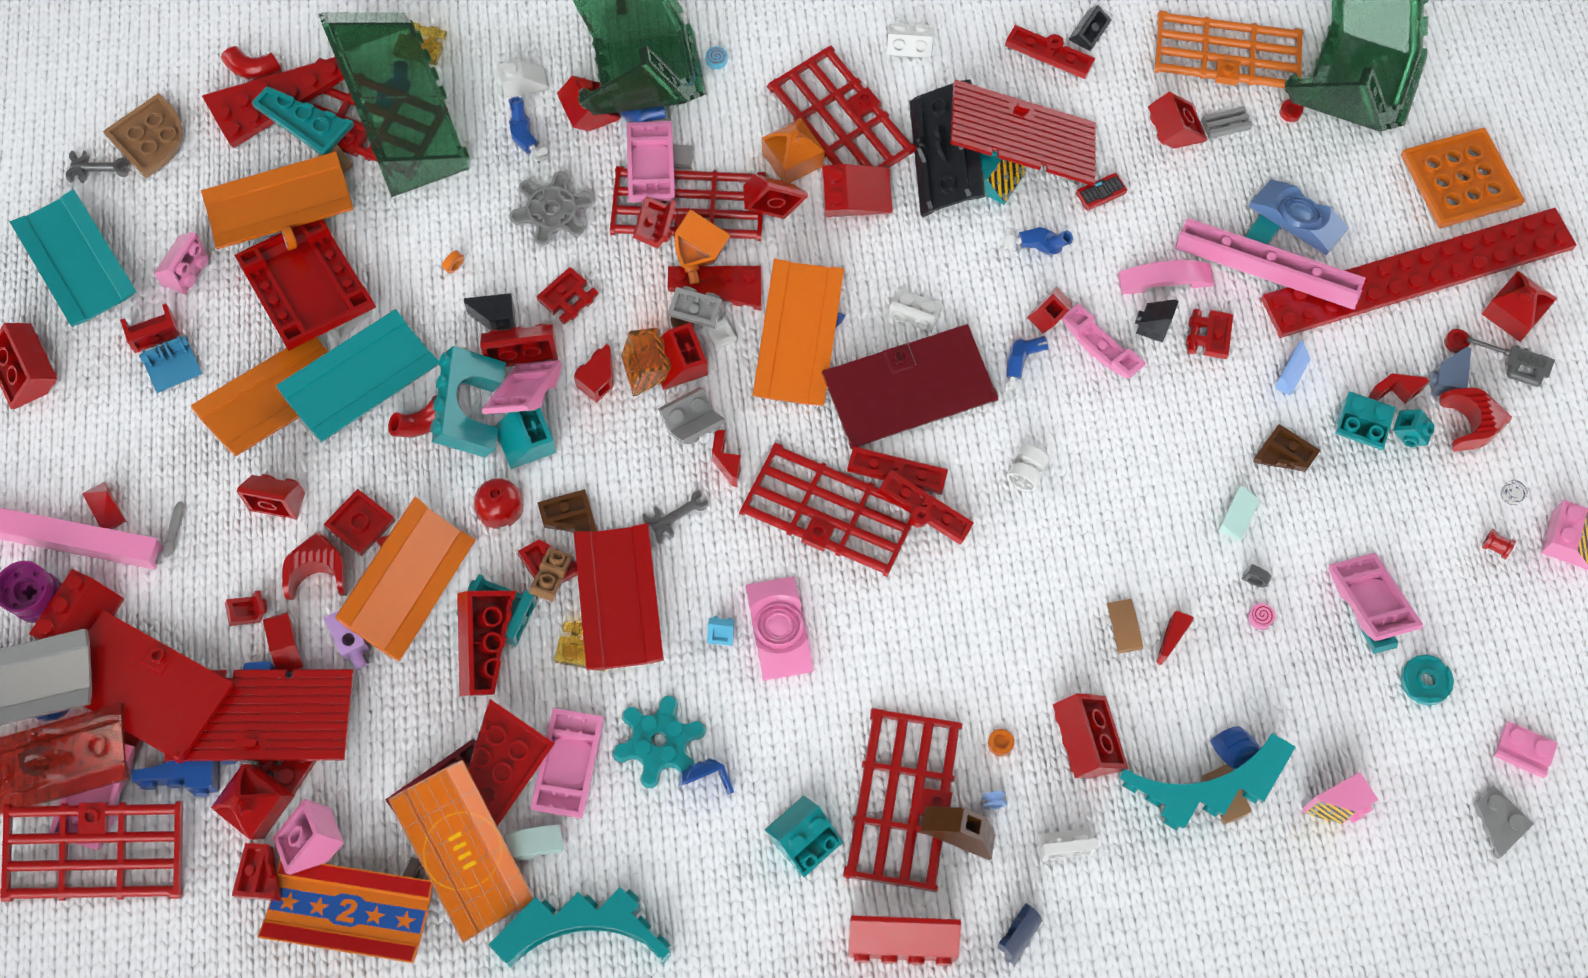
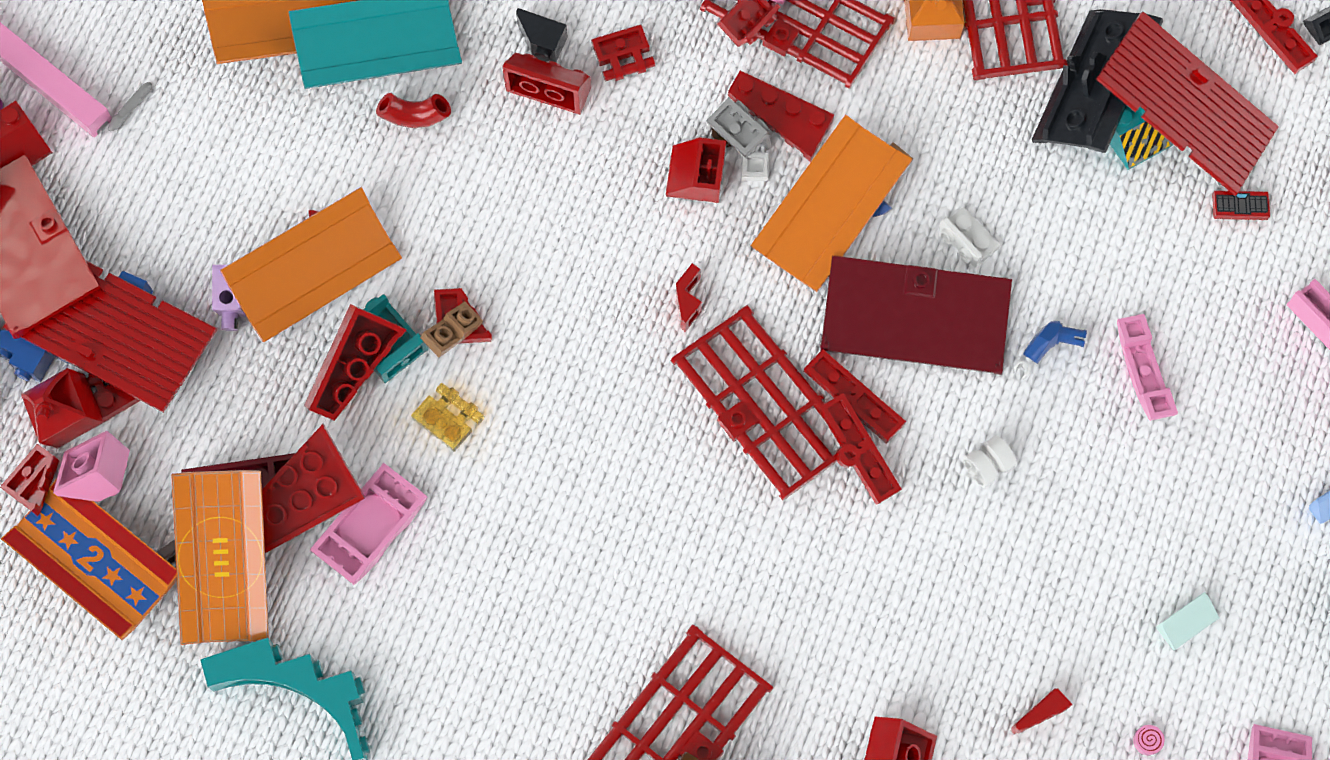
camera: 30 degrees right, 5 degrees up
red slope [82,481,127,529] -> none
red bracket [224,590,267,626] -> none
red slope [236,474,305,520] -> none
red slope [263,612,304,672] -> none
red animal [282,532,348,600] -> none
red plate [323,489,396,557] -> none
teal arch [430,346,506,458] -> none
red cylinder [474,478,524,529] -> none
bright pink slope [482,360,562,414] -> none
teal slope [494,408,557,470] -> none
light aqua slope [503,824,564,861] -> none
reddish brown wing [537,489,597,532] -> none
red slope [574,344,613,403] -> none
red hinge [574,523,664,670] -> none
teal plate [612,695,706,788] -> none
clear orange slope [621,328,671,396] -> none
flat silver bar [642,490,708,544] -> none
light grey bracket [658,387,726,445] -> none
orange piece [674,209,730,285] -> none
blue piece [678,758,734,795] -> none
medium azure tile [707,616,734,646] -> none
red slope [743,174,808,219] -> none
bright pink slope [745,576,813,681] -> none
teal slope [765,795,843,878] -> none
red slope [821,164,893,217] -> none
orange tile [988,729,1014,756] -> none
blue arm [1003,227,1073,255] -> none
red slope [1027,286,1072,334] -> none
medium nougat slope [1107,598,1144,654] -> none
bright pink slope [1118,260,1215,294] -> none
black slope [1135,299,1179,343] -> none
red plate [1186,309,1234,360] -> none
dark grey tile [1241,564,1272,588] -> none
reddish brown wing [1253,424,1321,472] -> none

